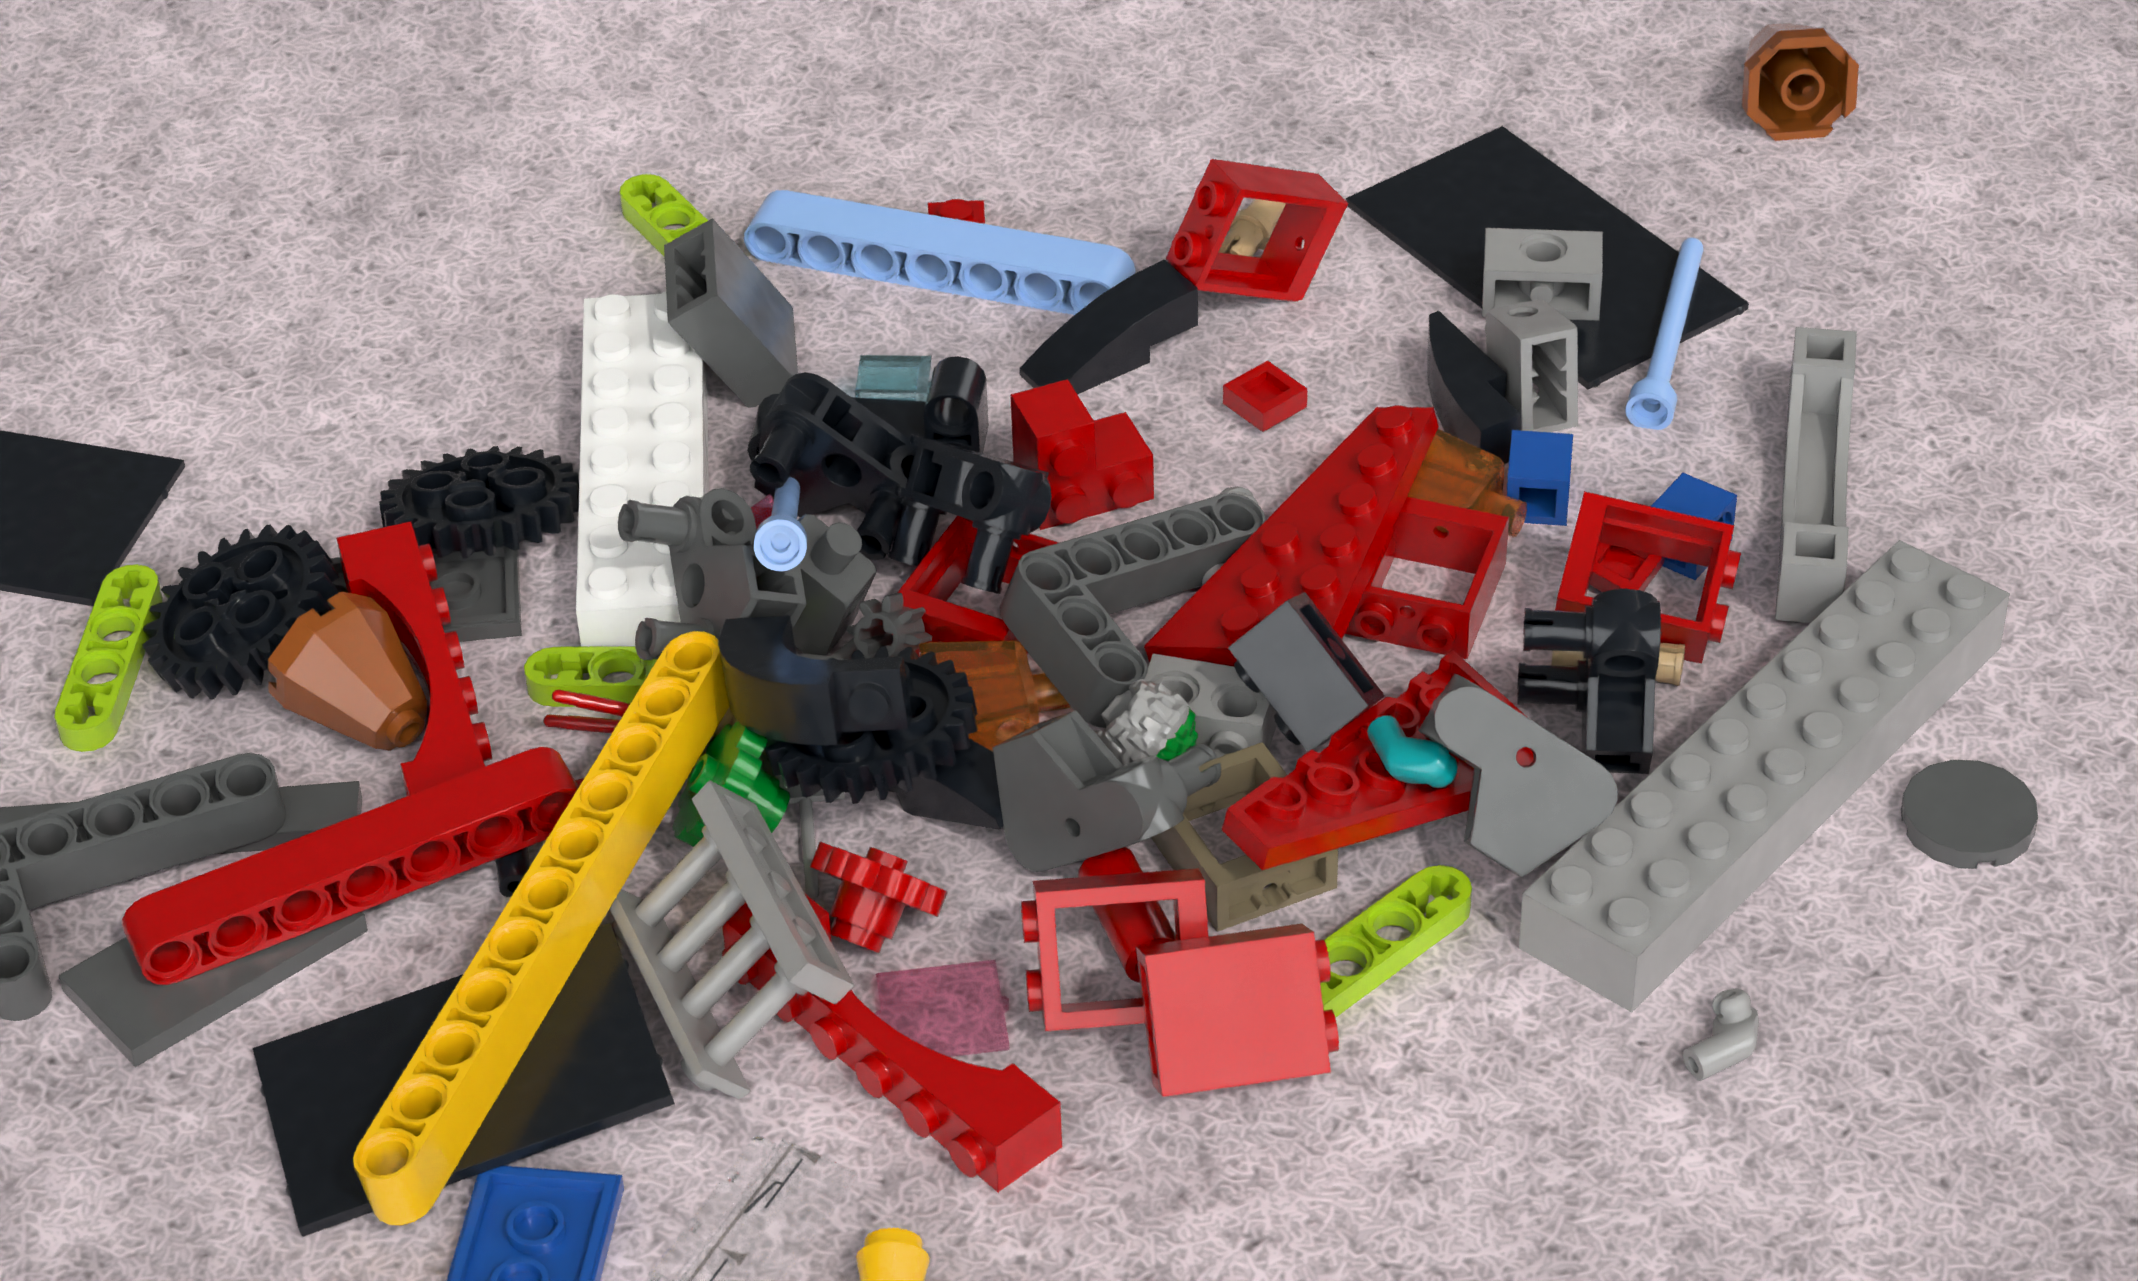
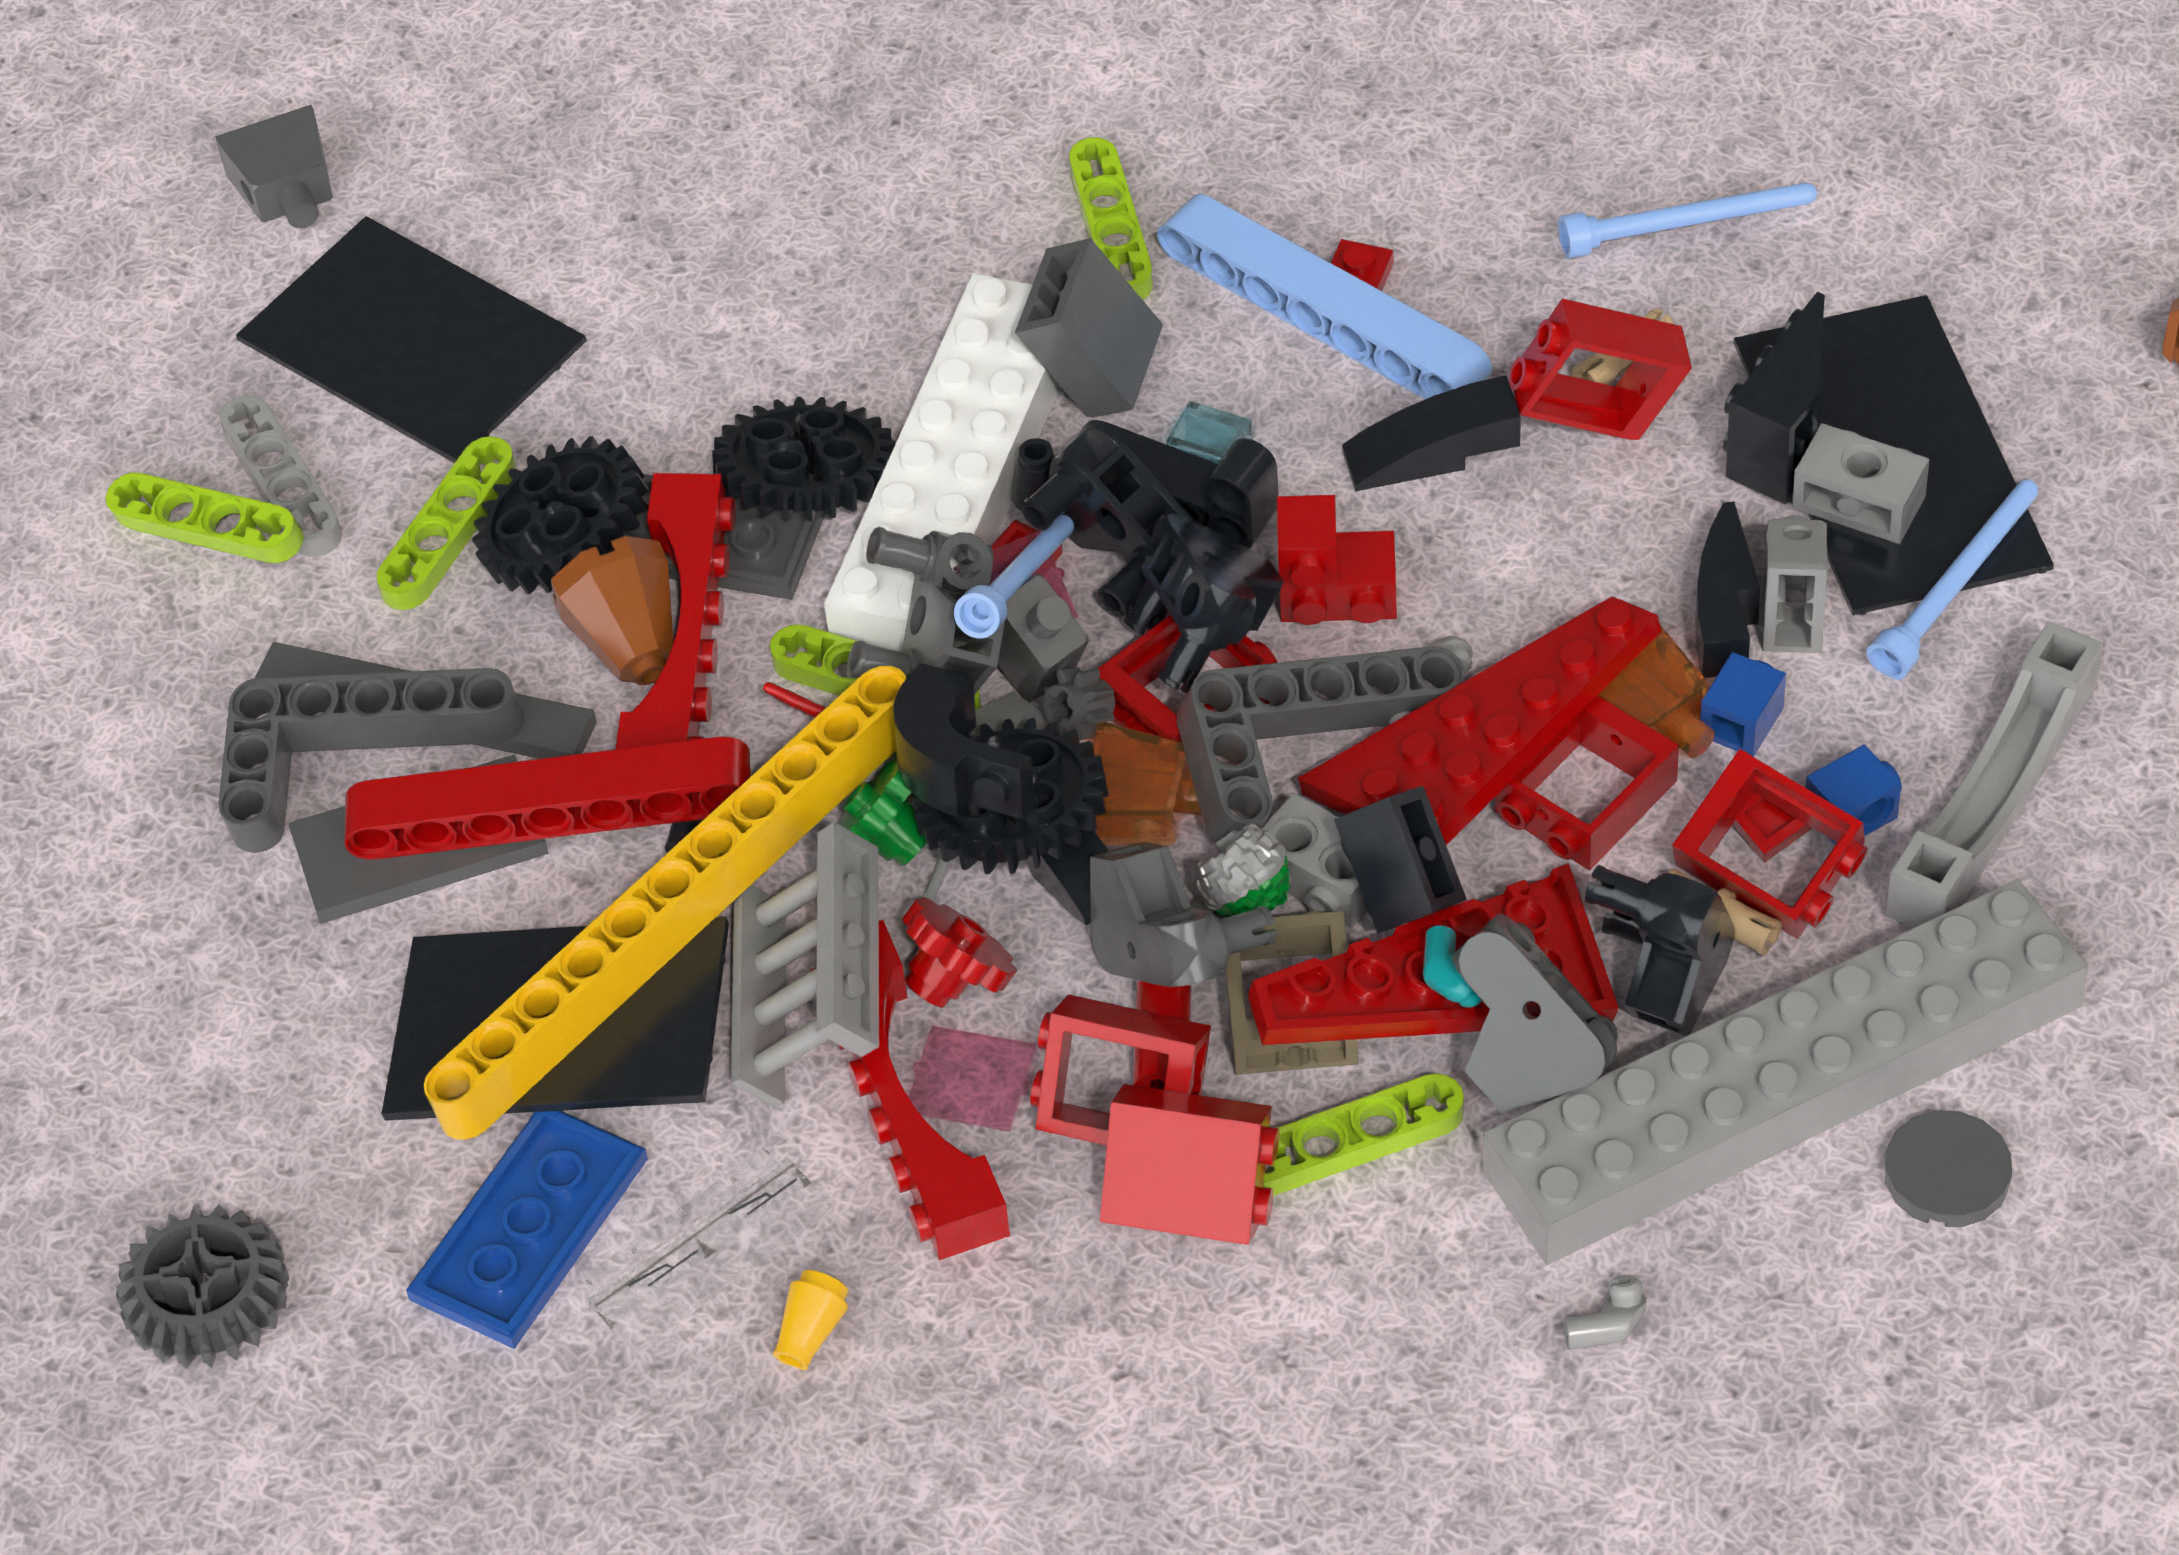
camera: 25 degrees right, 10 degrees up
red plate [1223,360,1308,432] -> none
none -> black cone [1012,438,1055,510]
none -> light blue piece [1558,183,1817,259]
none -> black slope [1723,291,1825,504]

